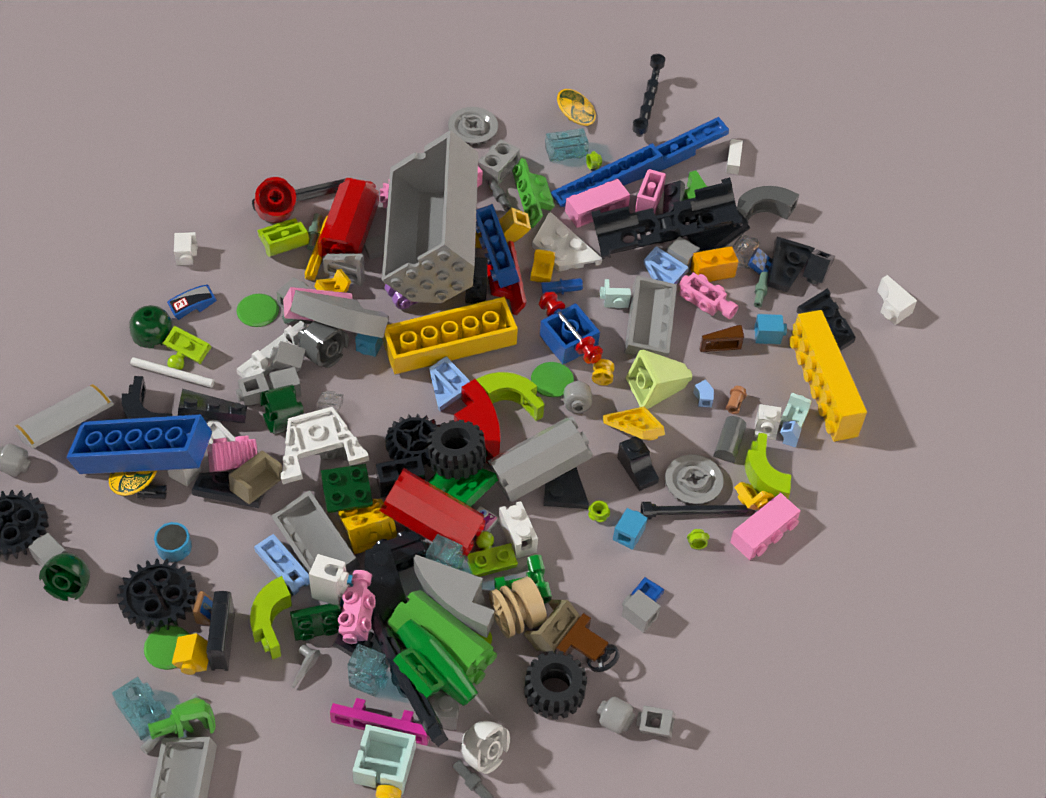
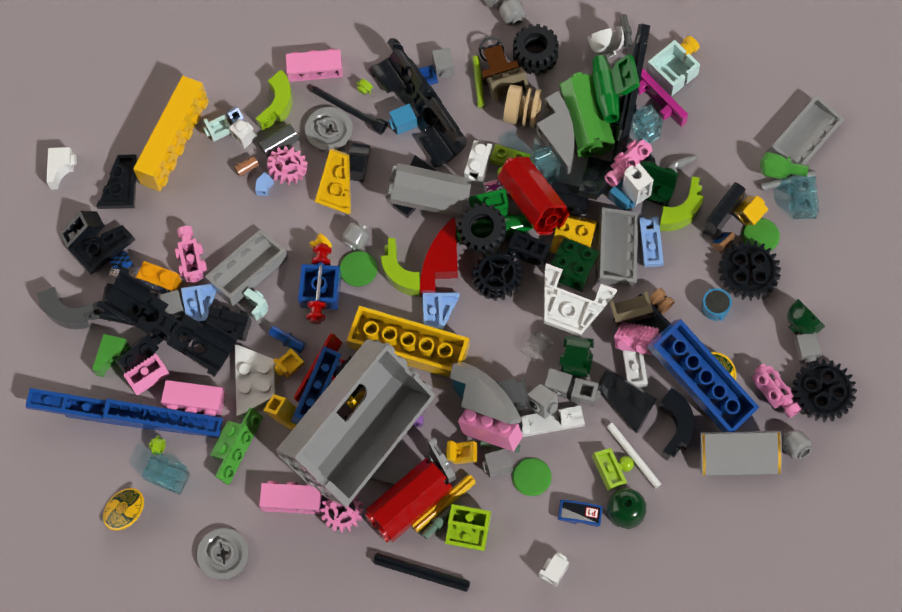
camera: 135 degrees left, 15 degrees up
red brick [254,177,296,223] -> none
light grey brick [478,139,520,185] -> none
dark grey bar [488,179,512,212] -> none
green bar [494,555,552,604] -> none
lime plate [588,501,610,522] -> none
yellowish green slope [625,350,692,409] -> none
black bar [632,54,666,137] -> none
reddish brown slope [699,325,744,352] -> none
white piece [726,139,743,175] -> none
yellow bracket [734,482,775,511] -> none
sand green bar [754,272,769,308] -> none
dark azure brick [754,314,787,344] -> none
none -> black brick [208,306,252,341]
none -> bright pink gear [267,146,308,185]
none -> black piece [369,38,467,168]
none -> lime bar [472,56,485,108]
none -> medium nougat wheel [649,288,675,314]
none -> bright pink brick [751,364,802,419]

